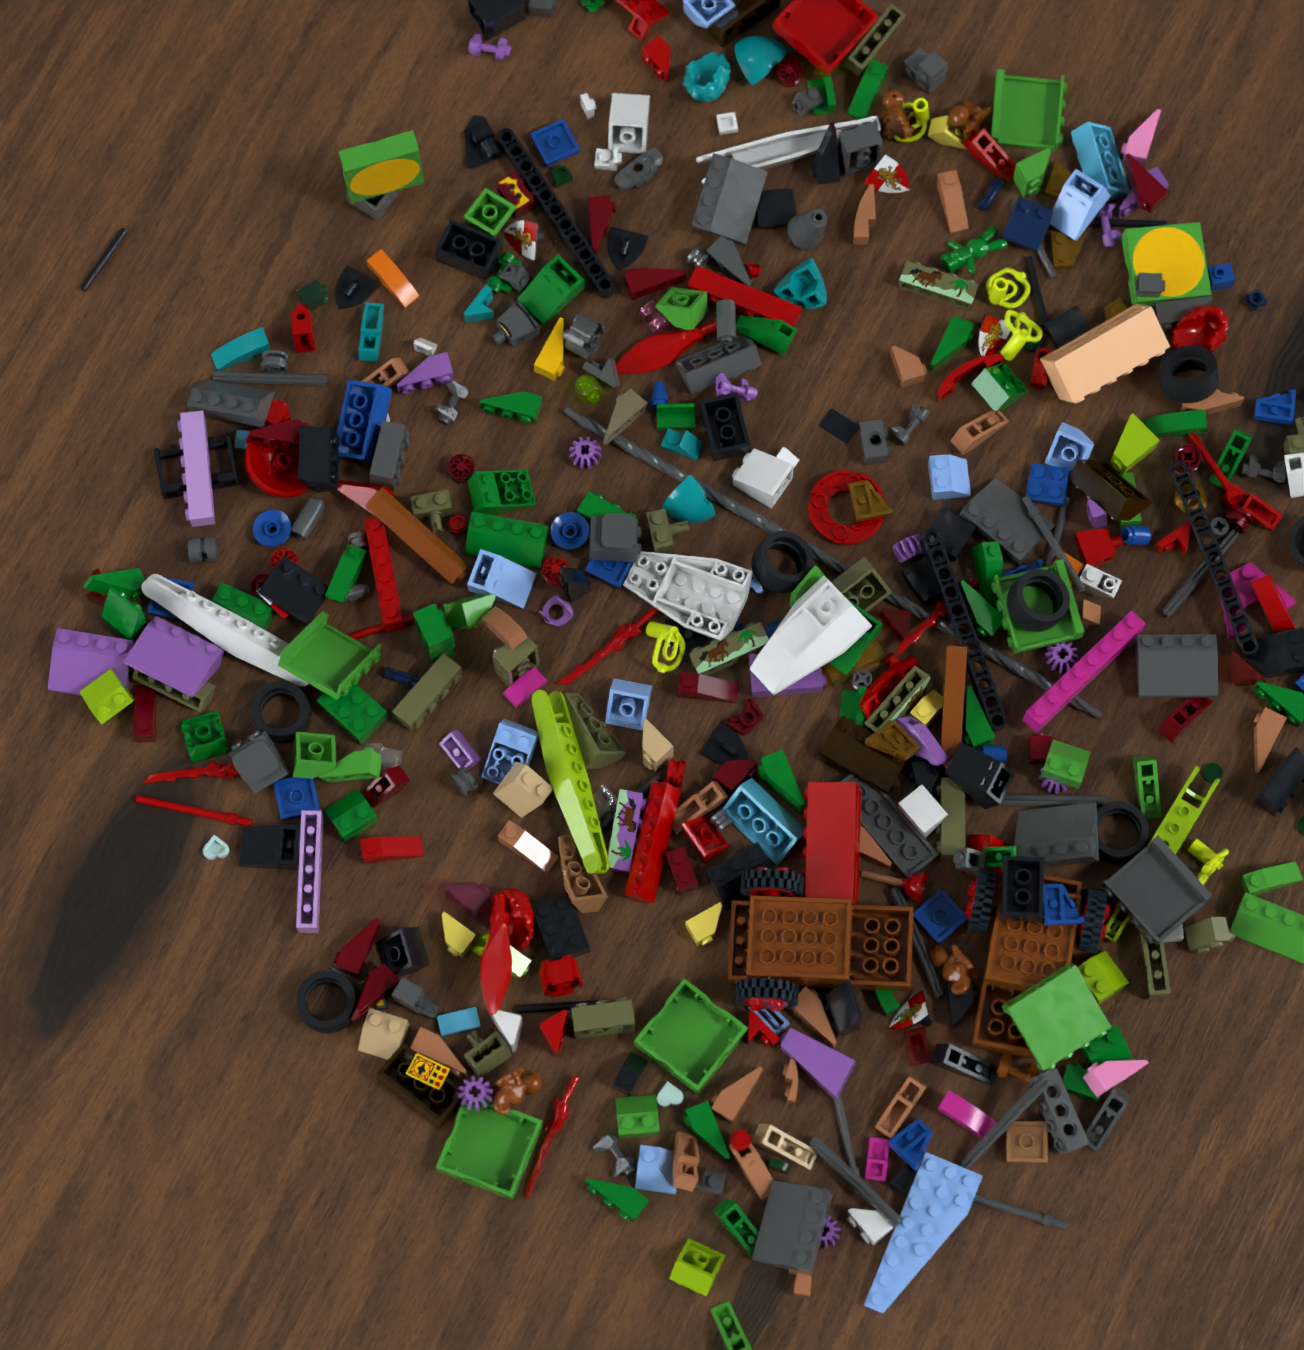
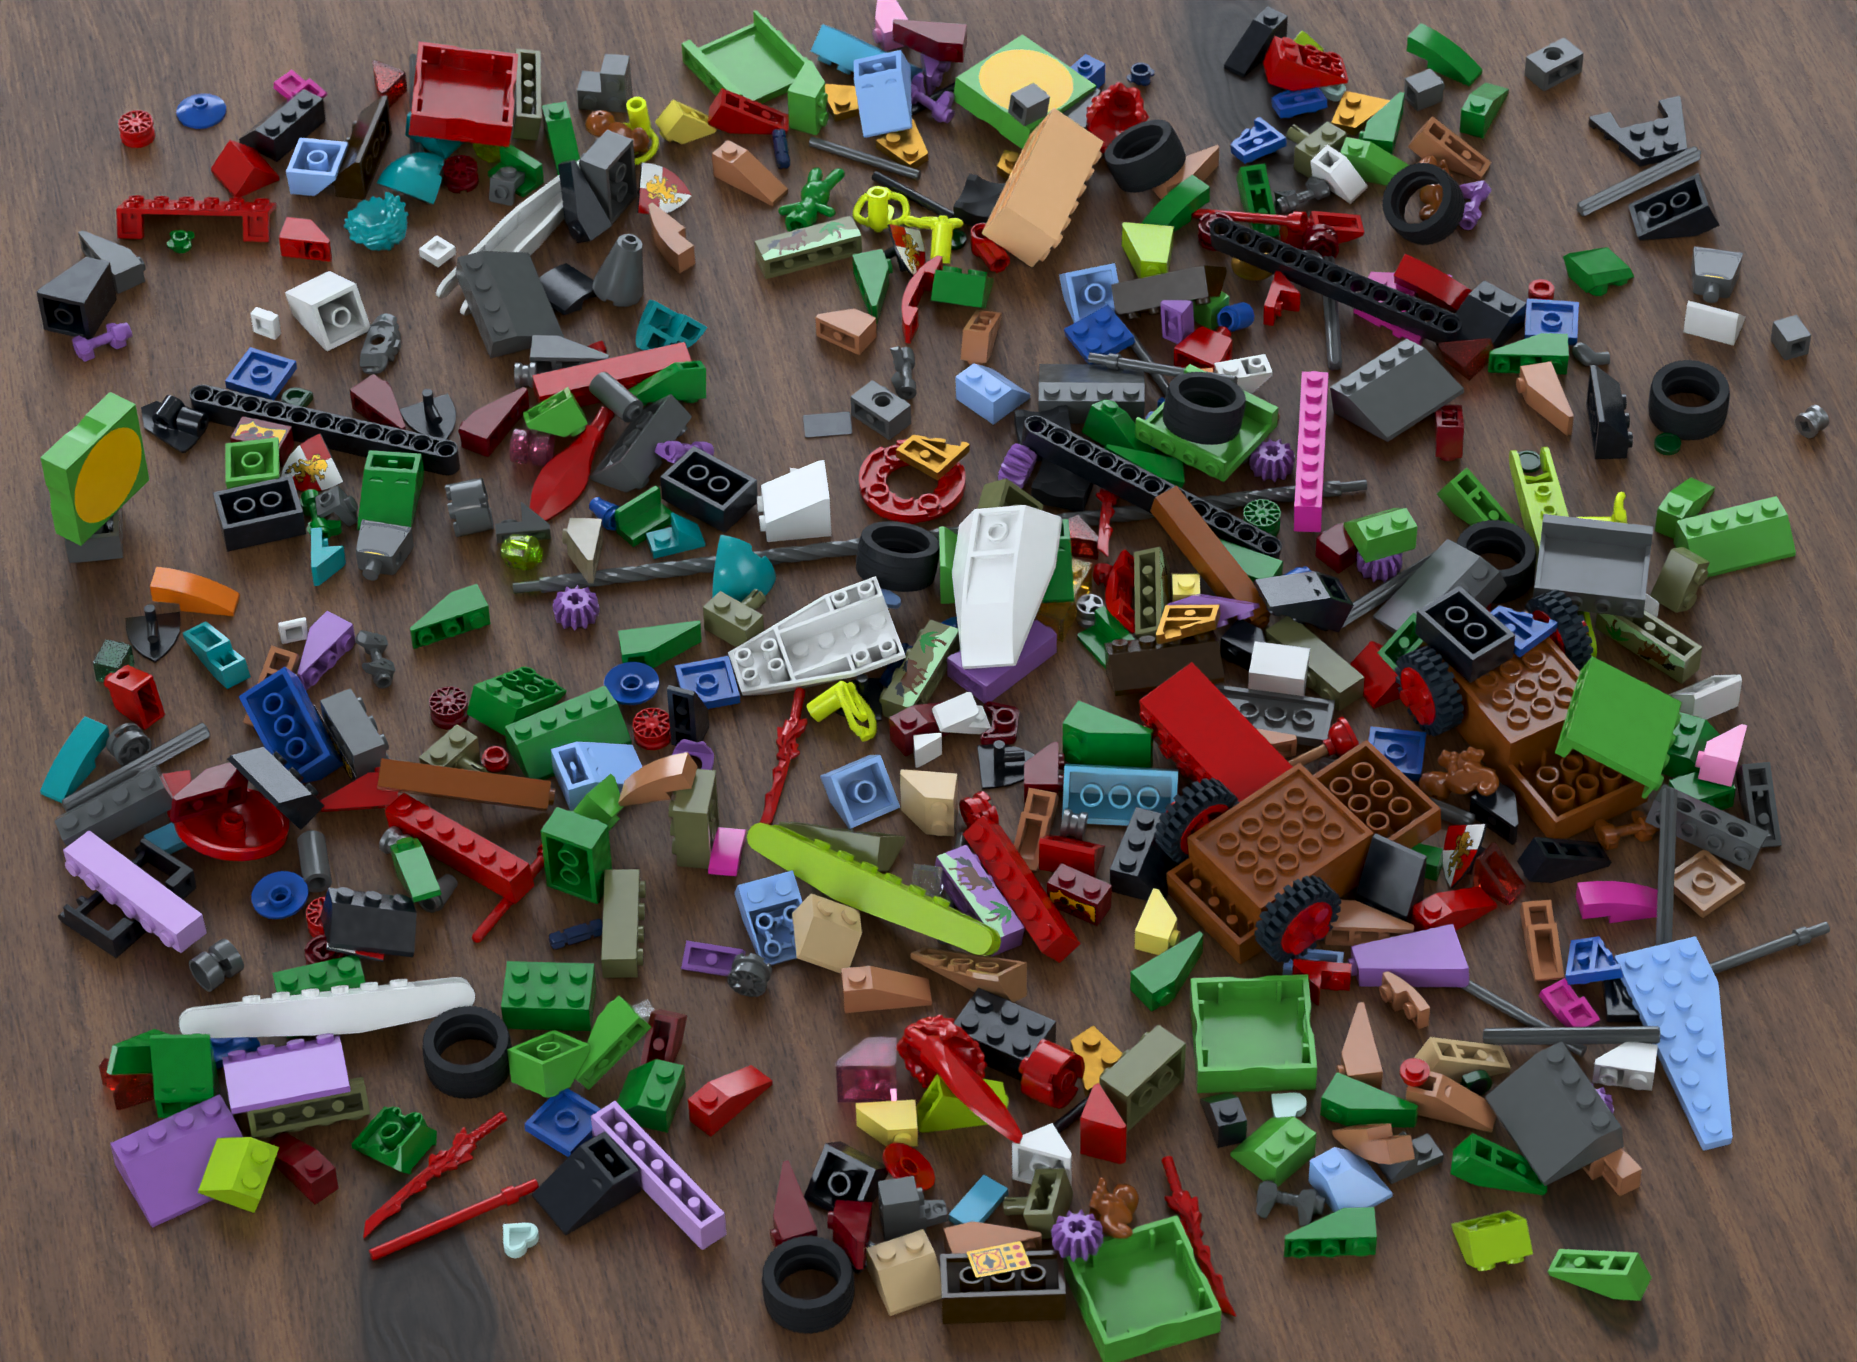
camera: 40 degrees left, 25 degrees down
dark grey brick [229,730,290,794] -> none
bright green panel [278,611,382,700] -> none
yellow slope [534,317,565,381] -> none
dark grey brick [589,513,641,562] -> none
white bracket [594,146,622,171] -> none
dark orange animal [949,100,991,137] -> none
dark grey brick [953,848,986,875] -> none
dark blue slope [1002,197,1053,252] -> none
none -> red dish [883,1143,935,1191]
none -> white slope [913,733,942,768]
none -> white slope [932,692,991,734]
none -> wing [1071,1026,1123,1097]
none -> slope [1130,931,1203,1012]
none -> green wheel [1243,499,1281,537]
none -> red slope [1411,886,1497,932]
none -> white slope [1669,675,1742,720]

